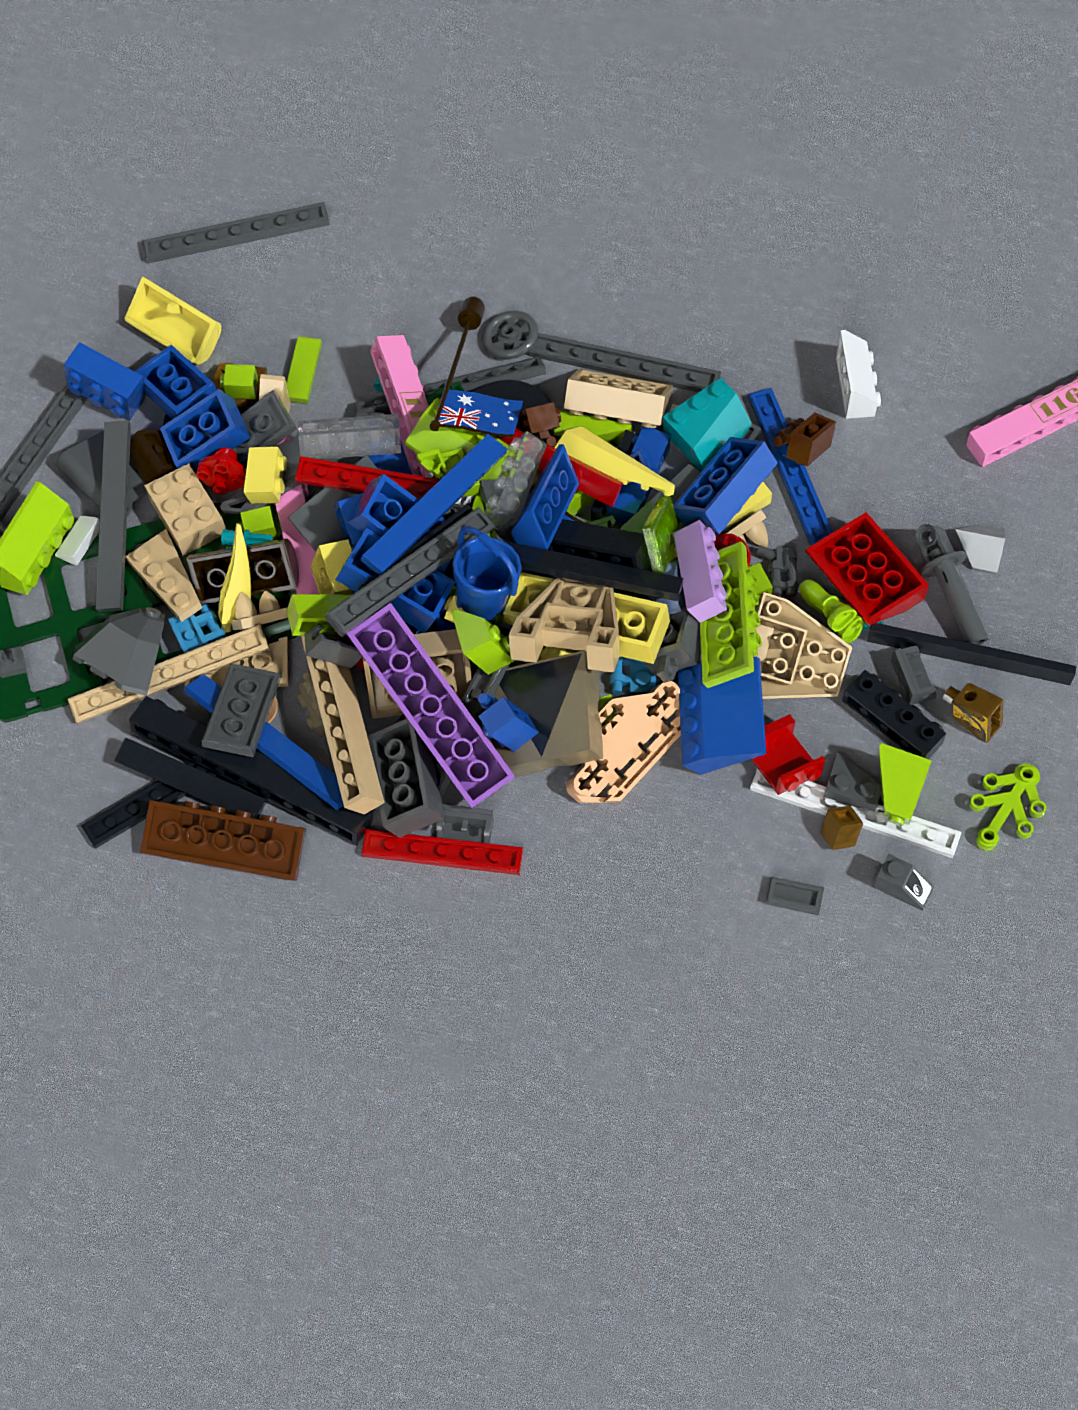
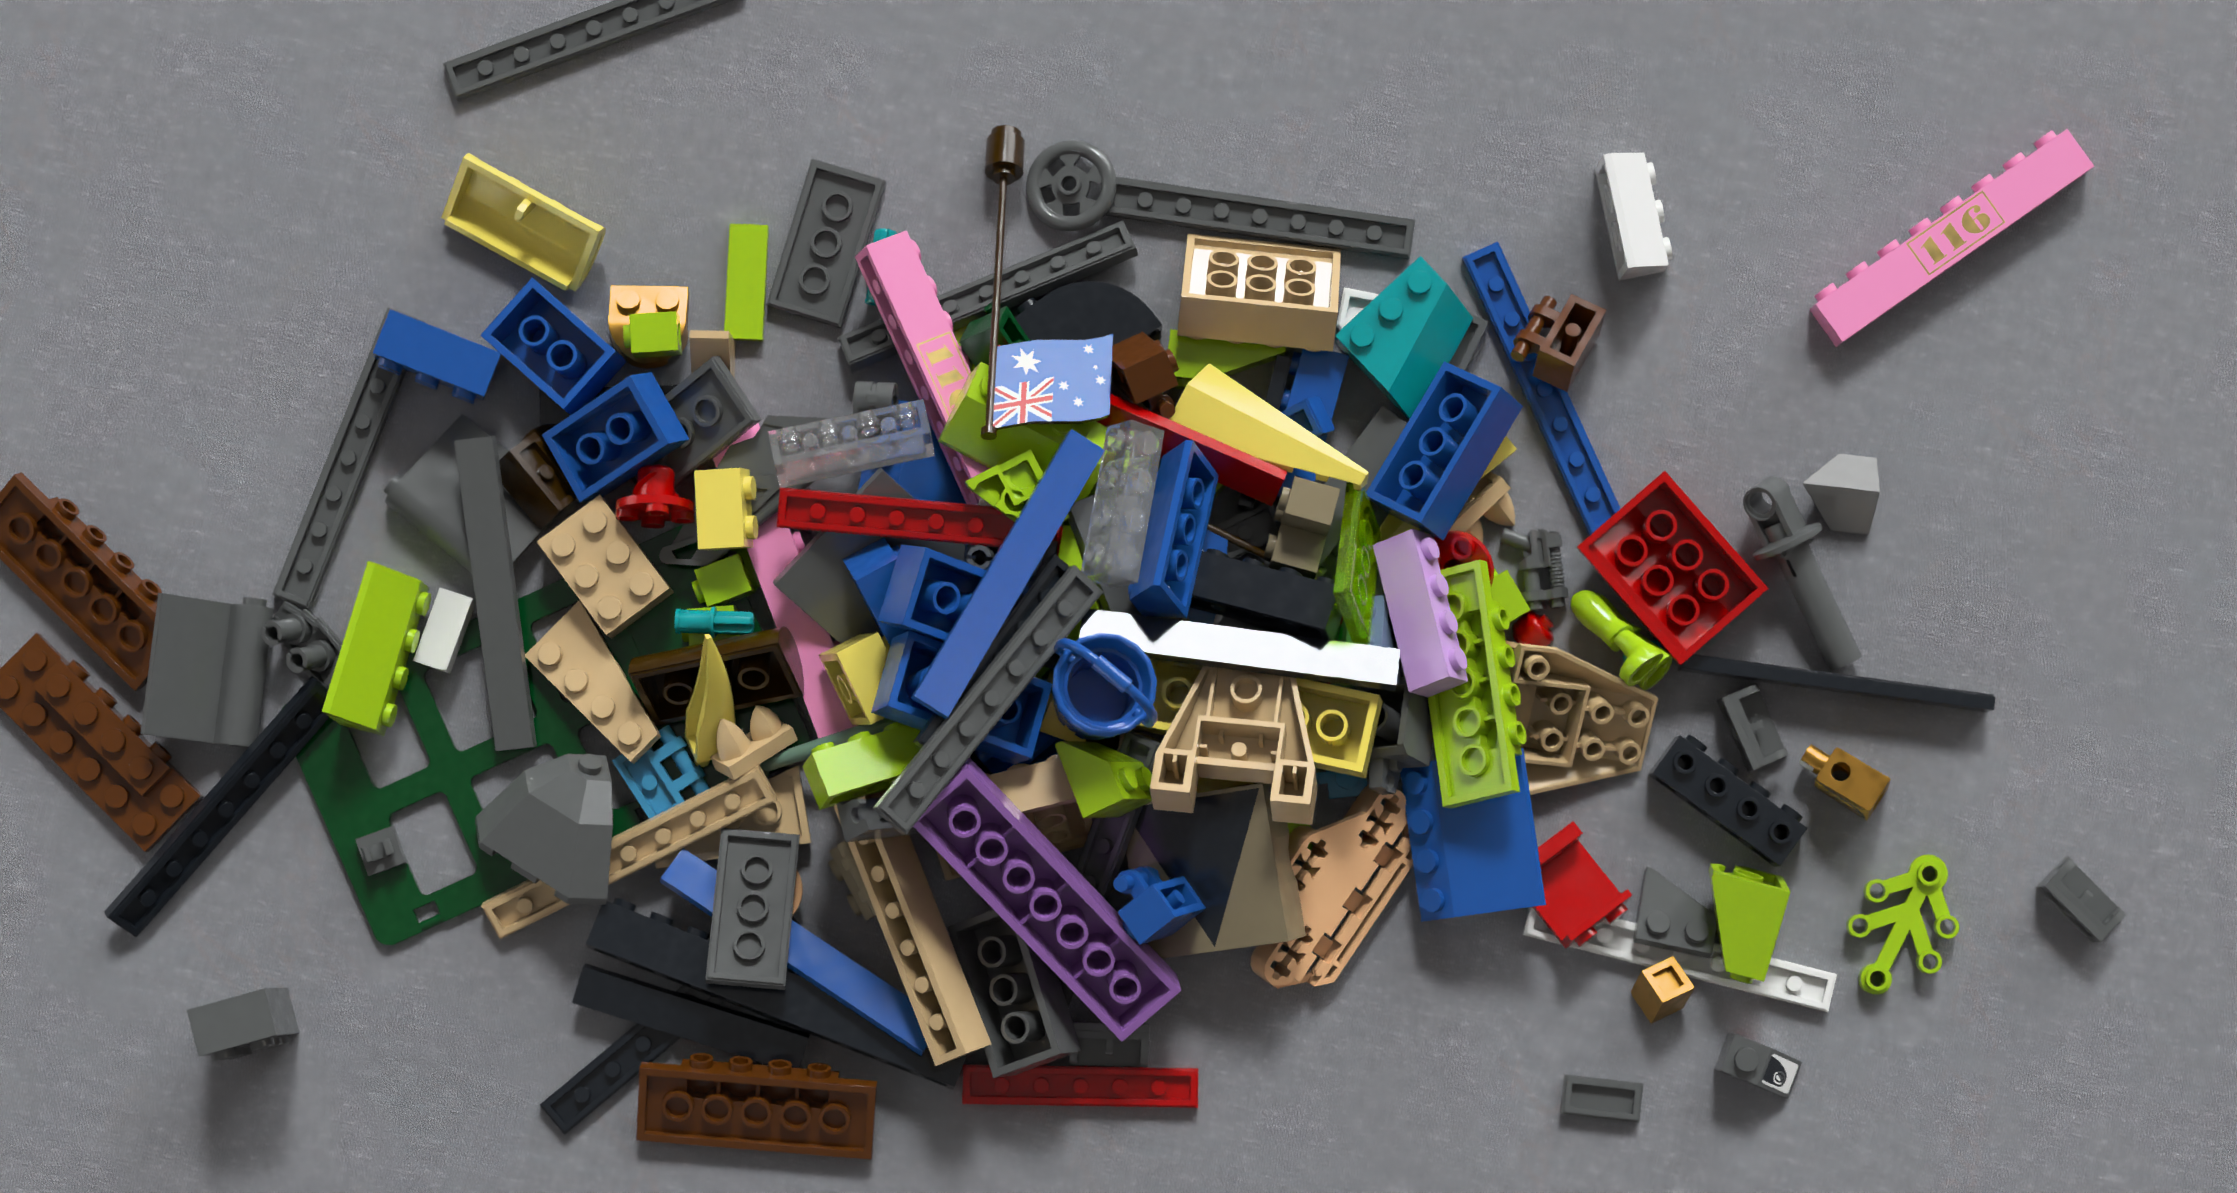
camera: 10 degrees left, 20 degrees up
none -> dark grey tile [766,159,886,329]
none -> dark tan brick [1264,476,1340,579]

